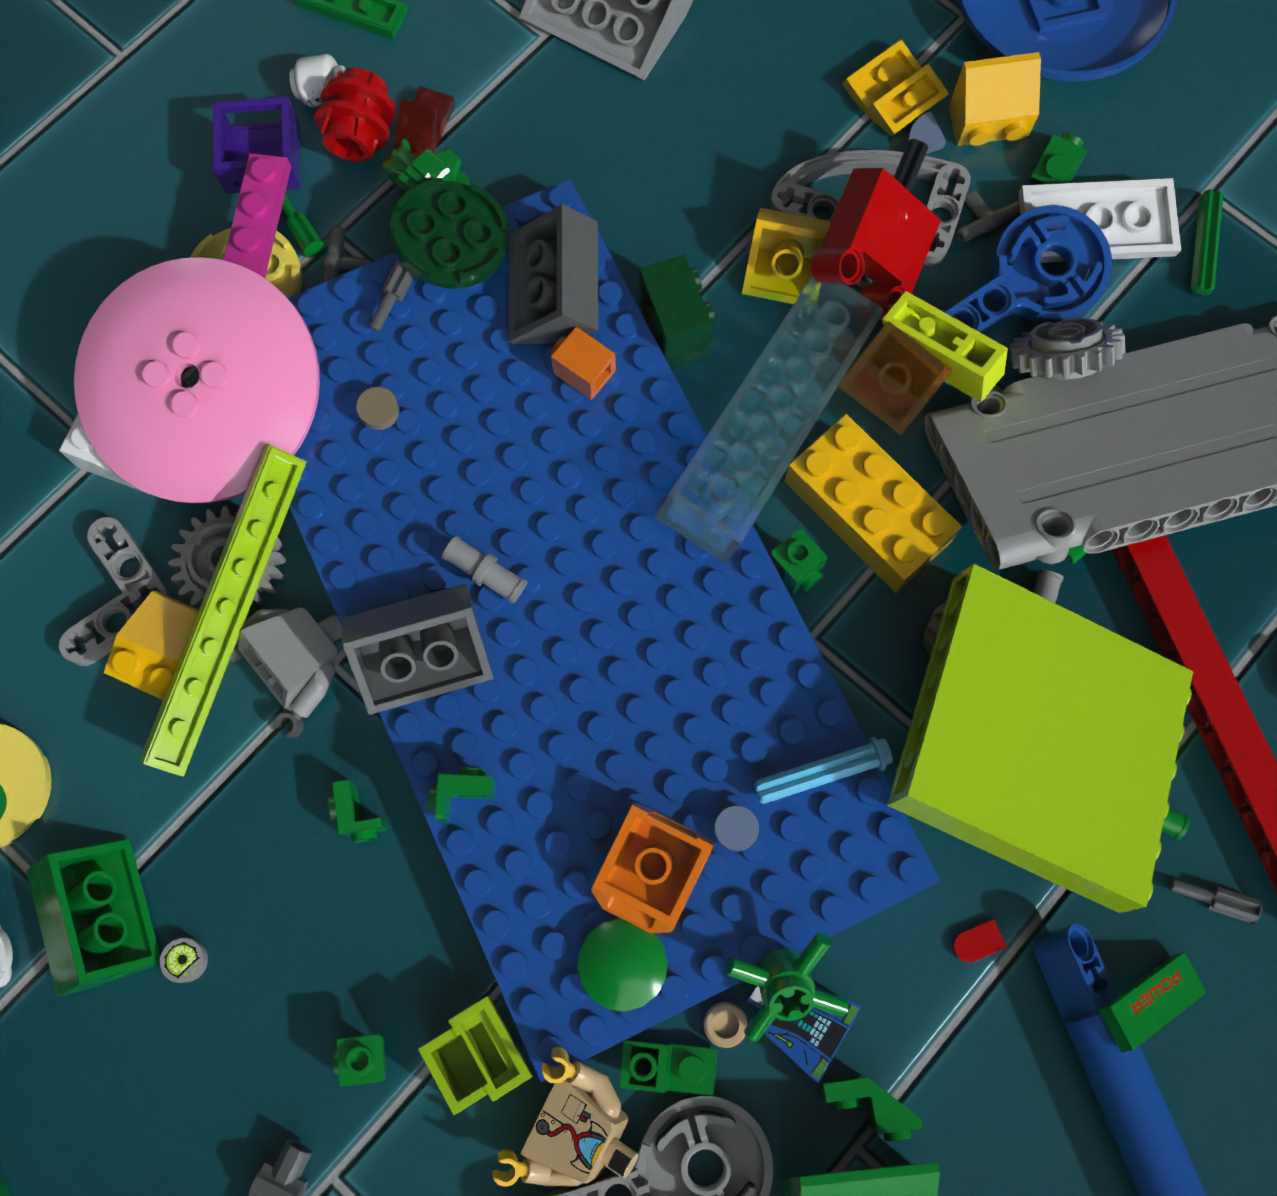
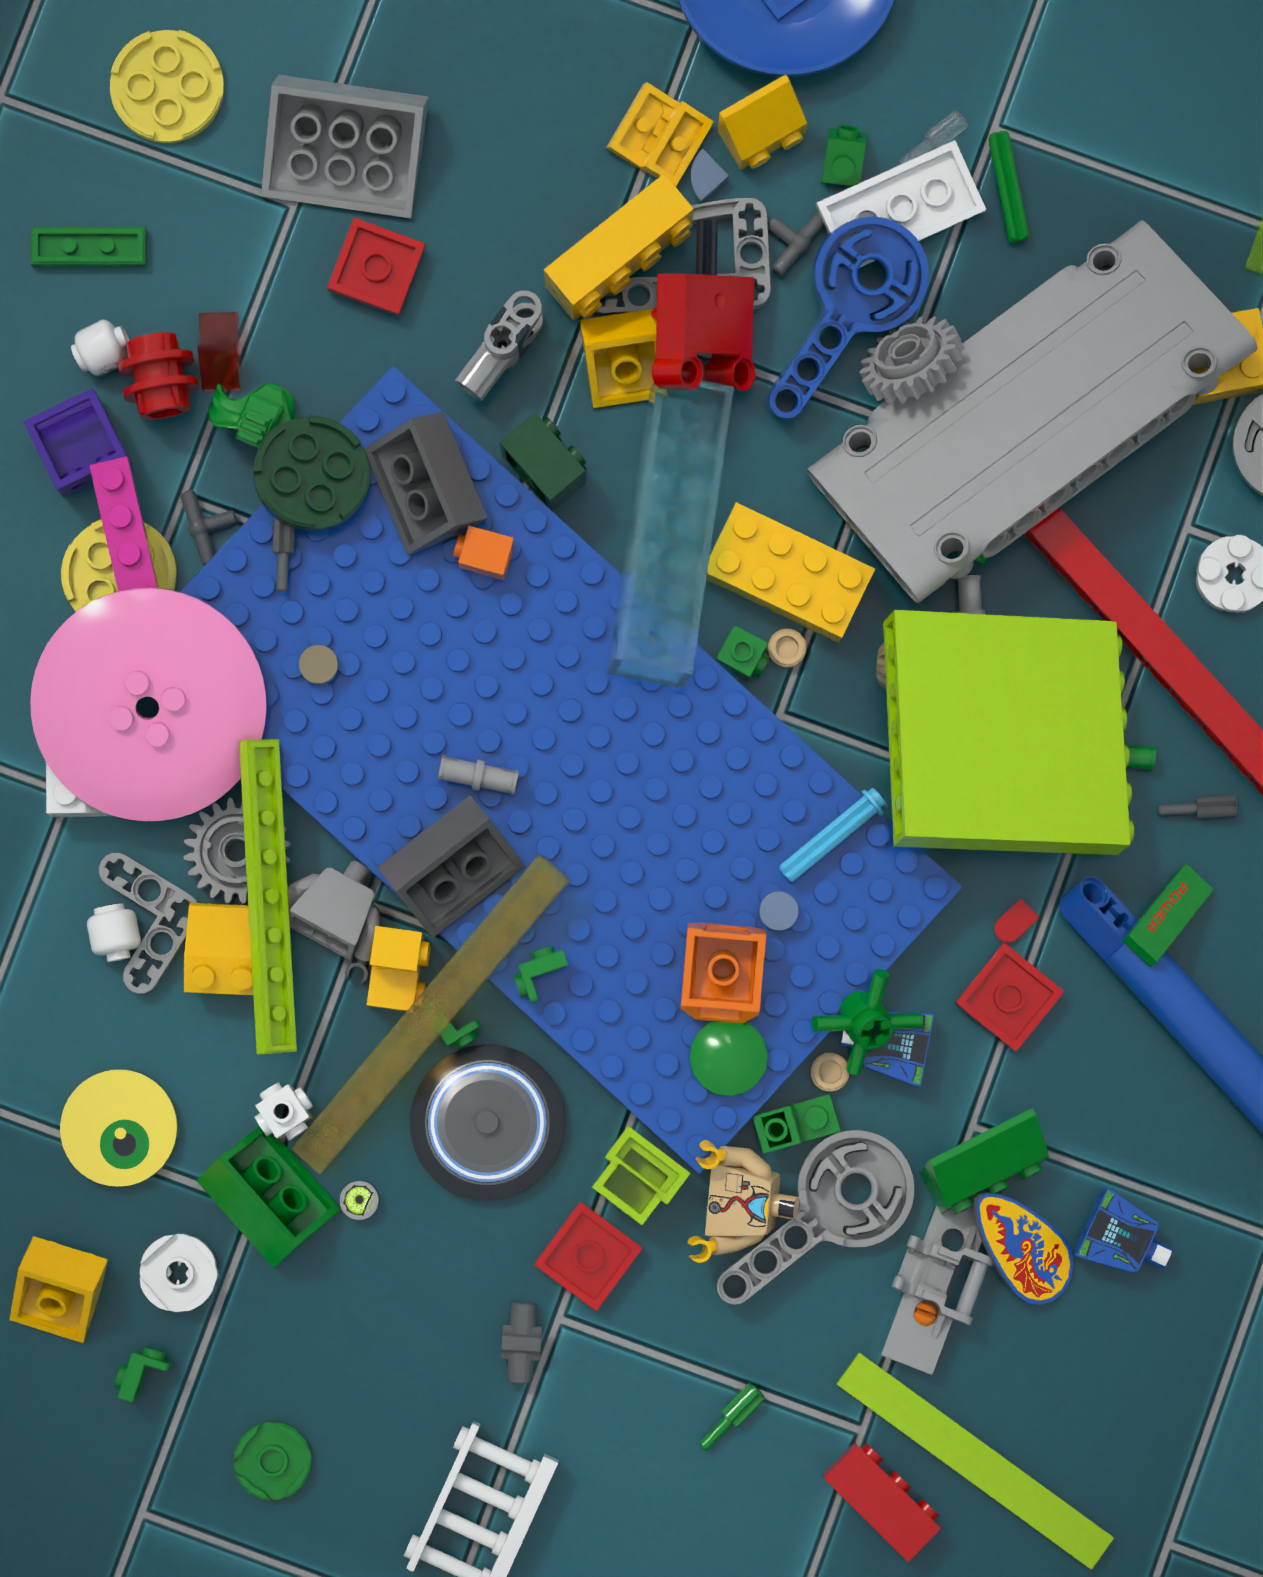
camera: 25 degrees left, 10 degrees up
green axle [282,194,325,257] -> none
green bracket [333,1034,386,1087] -> none
green slope [818,1075,923,1141] -> none
clear orange slope [837,321,953,436] -> none
neon yellow slope [882,291,1008,402] -> none
none -> white head [87,903,141,962]
none -> white brick [255,1082,313,1141]
none -> clear yellow plate [291,854,571,1174]
none -> red plate [327,218,426,317]
none -> yellow brick [367,926,431,1013]
none -> dish [410,1045,565,1201]
none -> light grey connector [455,290,543,401]
none -> red plate [534,1202,643,1311]
none -> yellow brick [544,174,694,321]
none -> tan tile [767,629,806,668]
none -> clear axle [899,109,968,165]
none -> red plate [955,943,1065,1052]

